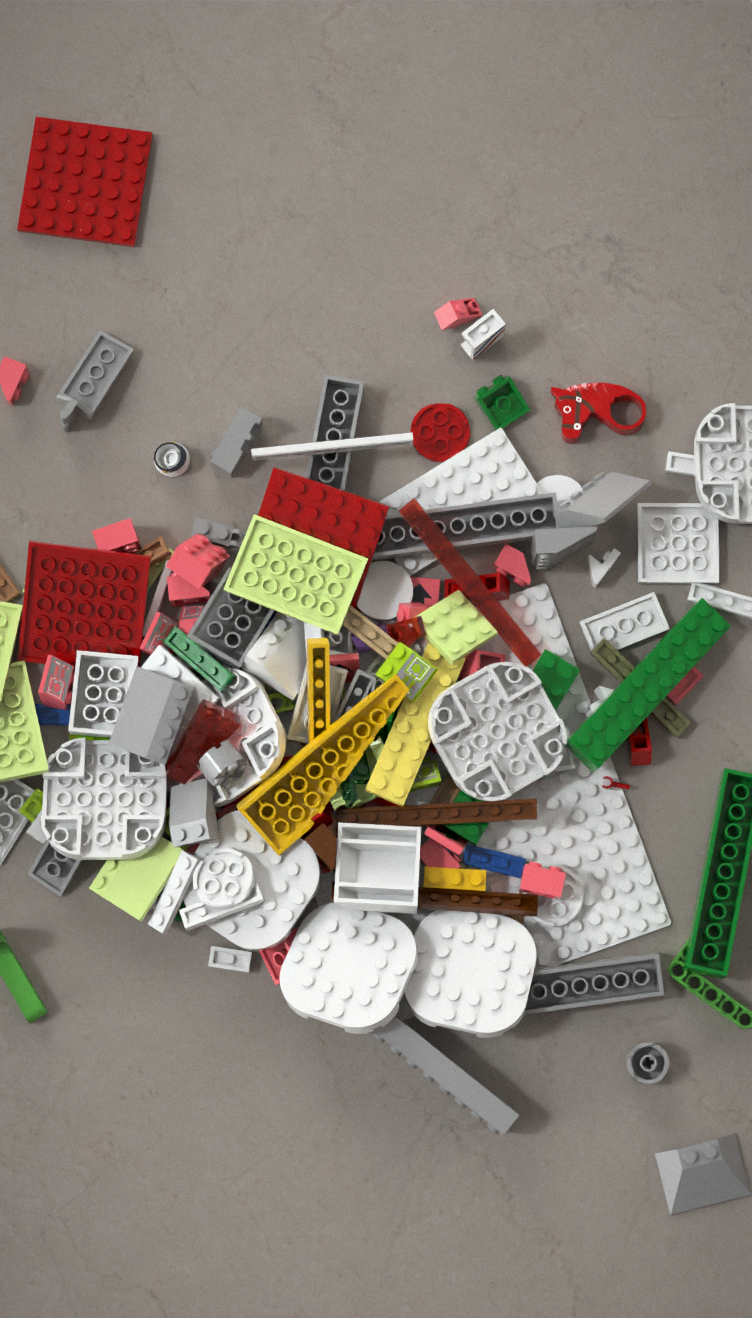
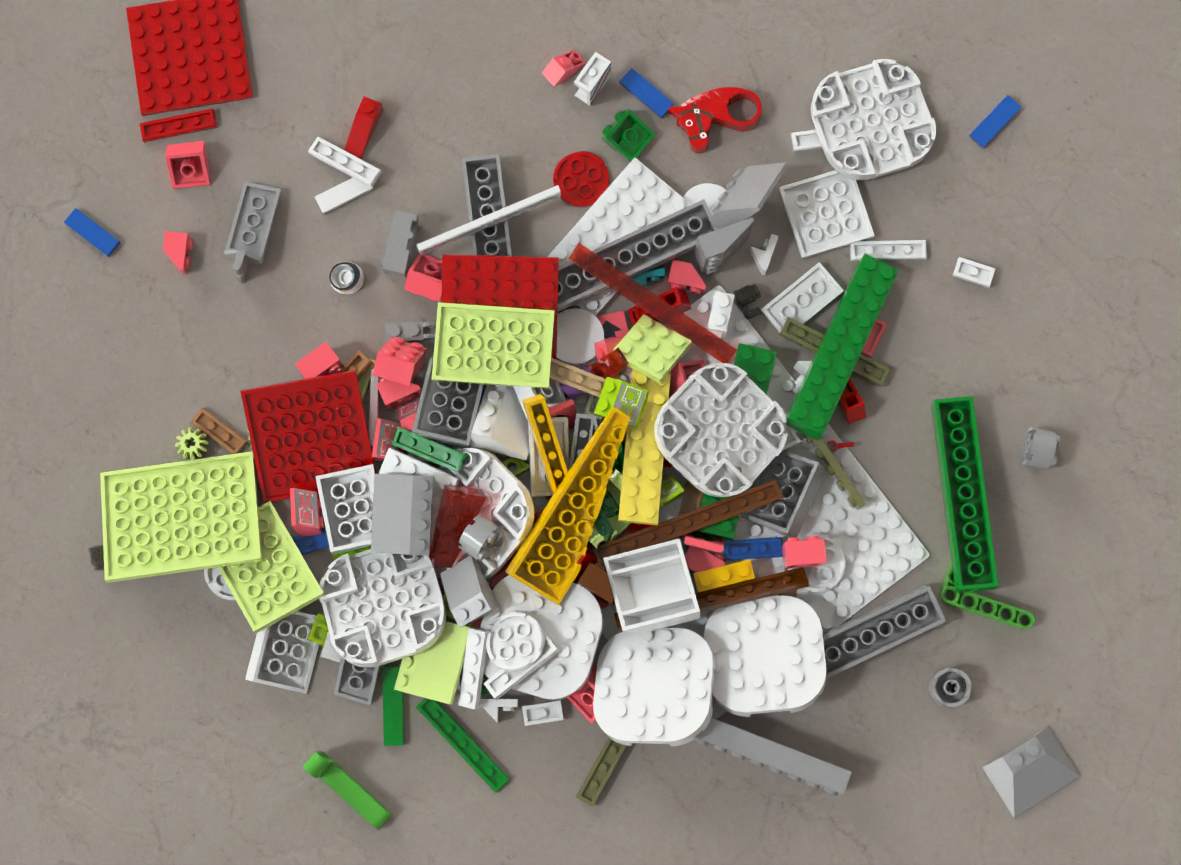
camera: 15 degrees left, 0 degrees up
none -> red tile [139,108,217,143]
none -> coral slope [165,141,210,189]
none -> white tile [308,137,382,188]
none -> white tile [315,178,374,214]
none -> red slope [344,96,383,159]
none -> green tile [382,667,404,746]
none -> coral slope [404,253,442,302]
none -> green tile [416,698,510,793]
none -> white slope [479,699,518,723]
none -> olive plate [576,738,627,807]
none -> blue tile [619,68,674,119]
none -> teal slope [626,268,665,291]
none -> white panel [705,291,735,341]
none -> clear smoke piece [733,283,762,319]
none -> light grey slope [739,451,827,538]
none -> olive plate [803,434,866,510]

